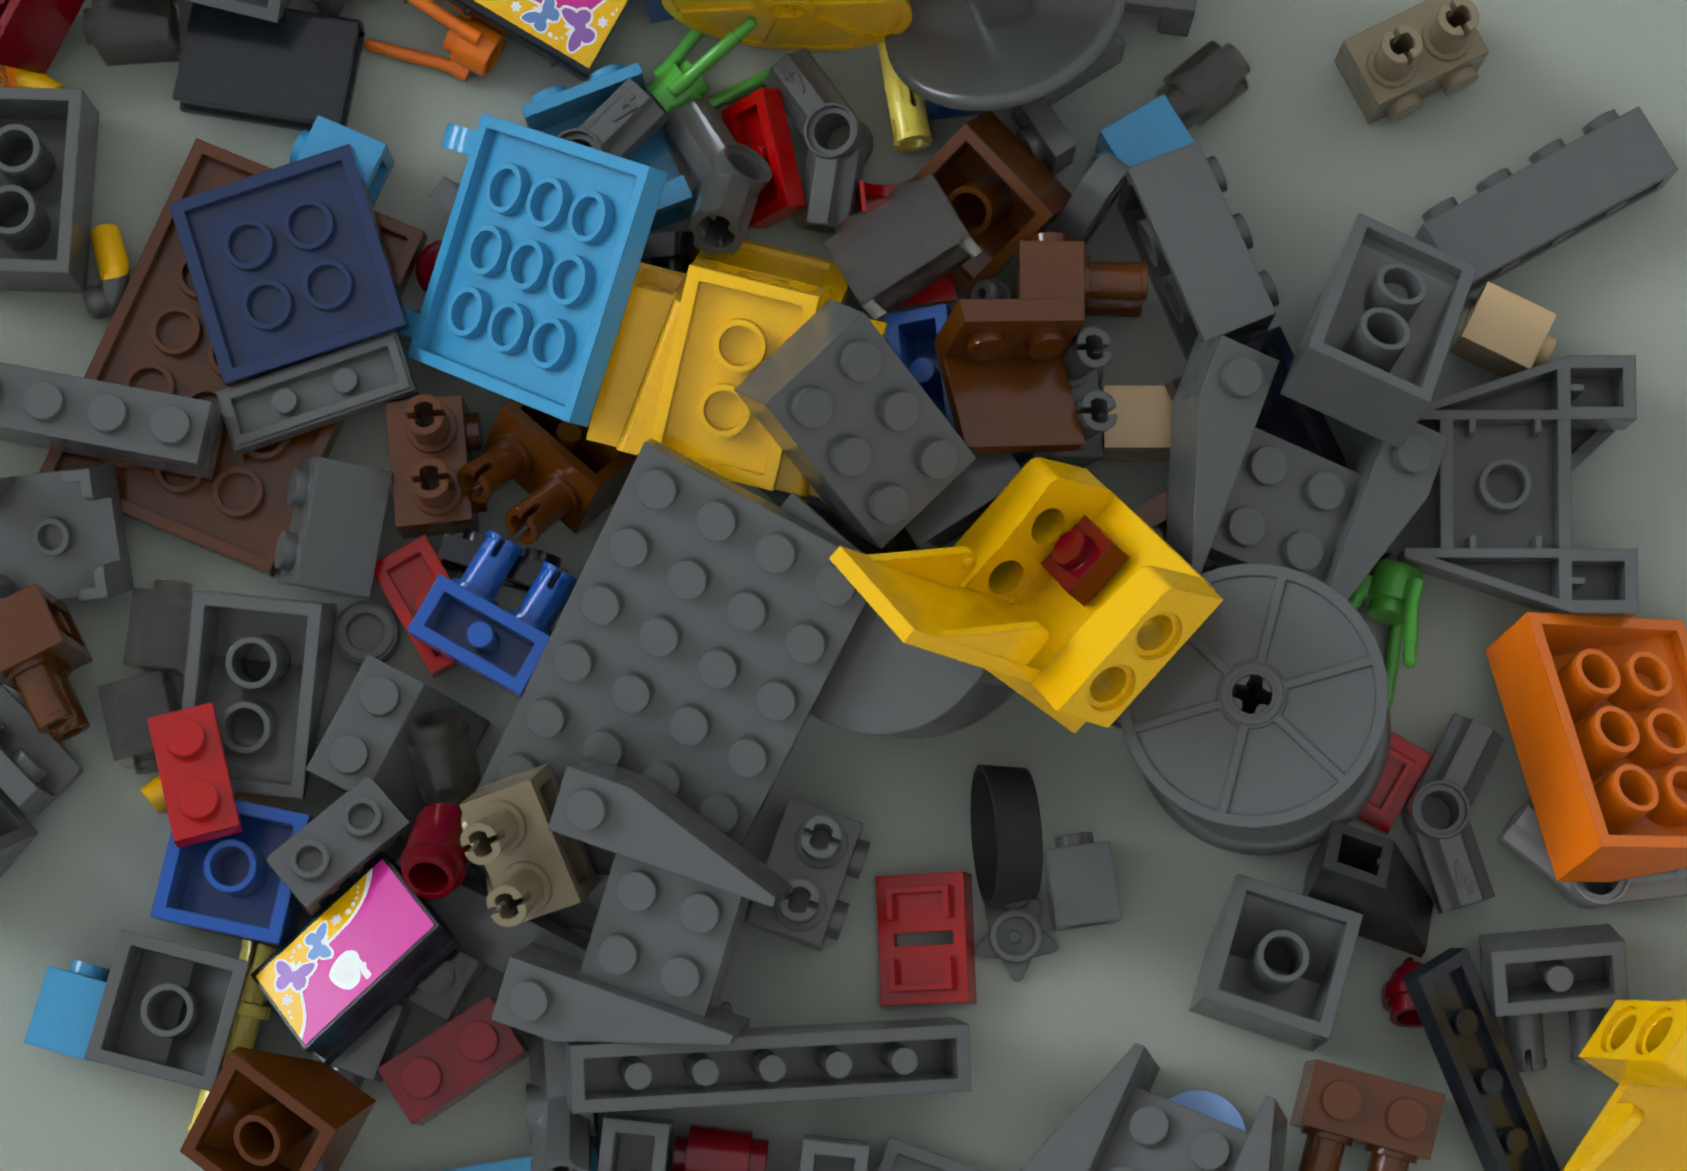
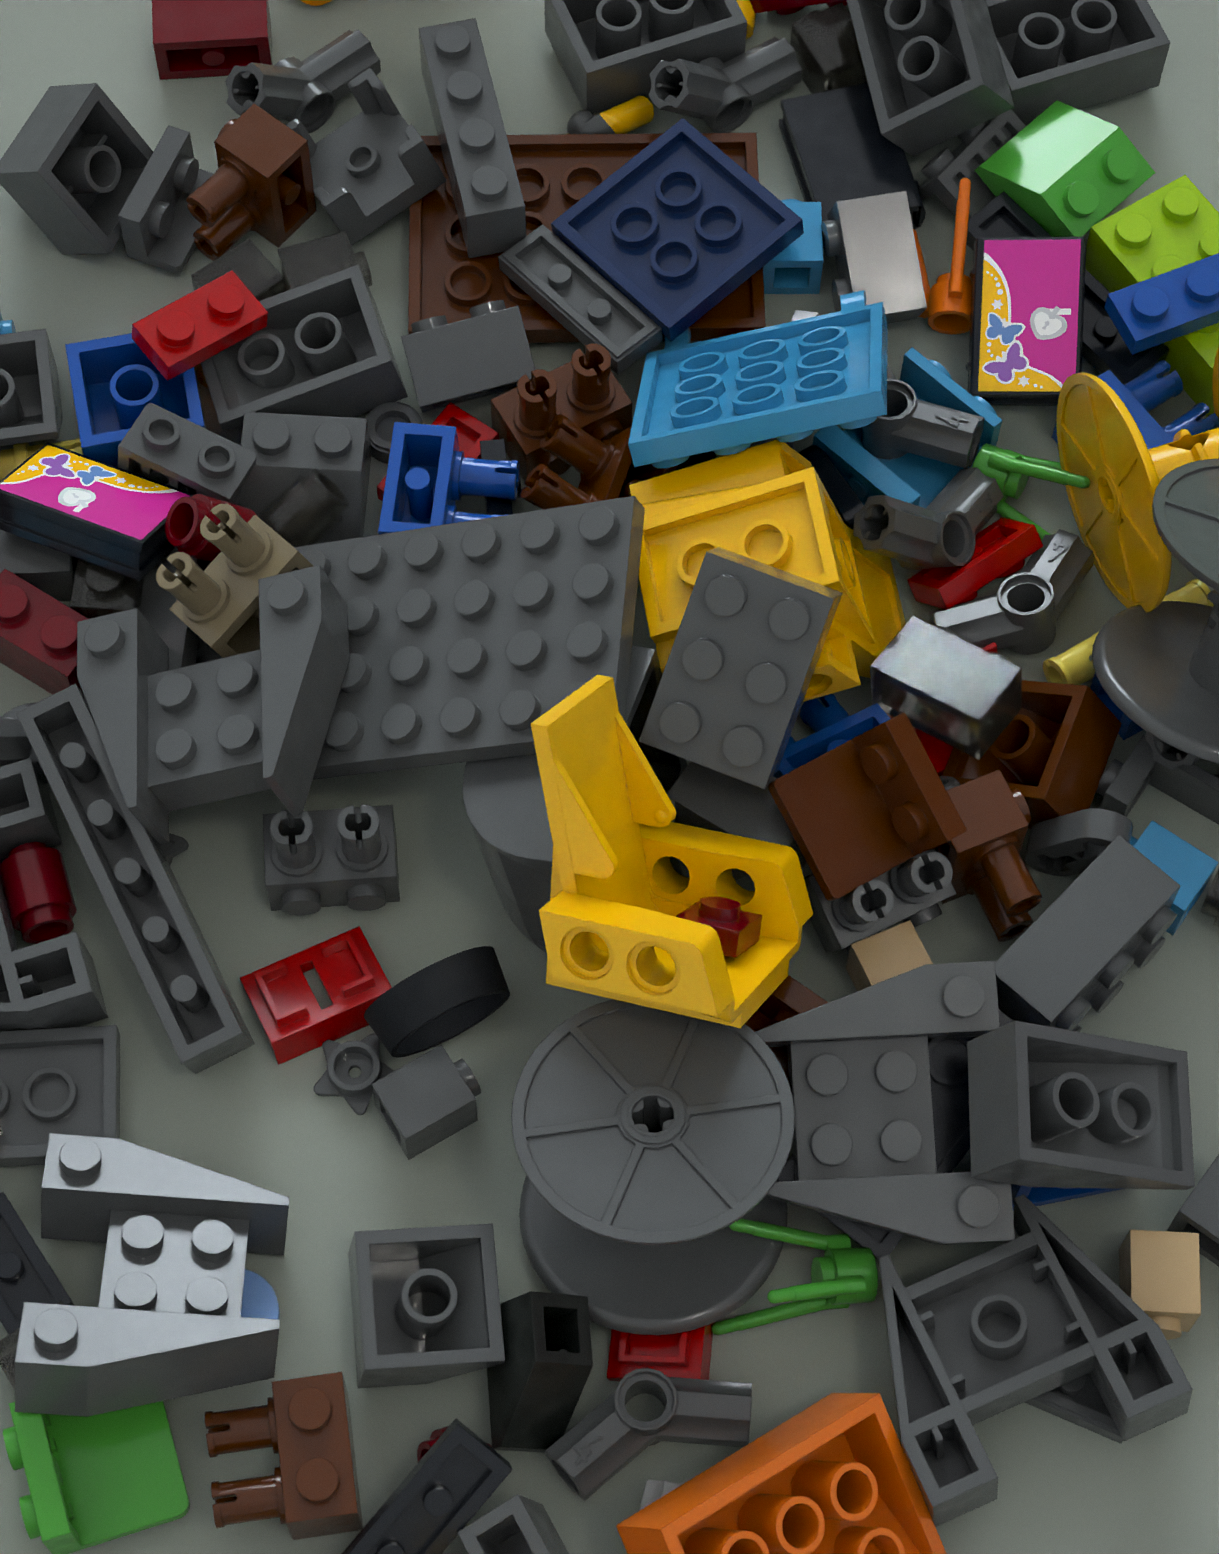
camera: 65 degrees right, 15 degrees down
none -> dark grey piece [648,37,802,133]
none -> brick [821,191,927,324]

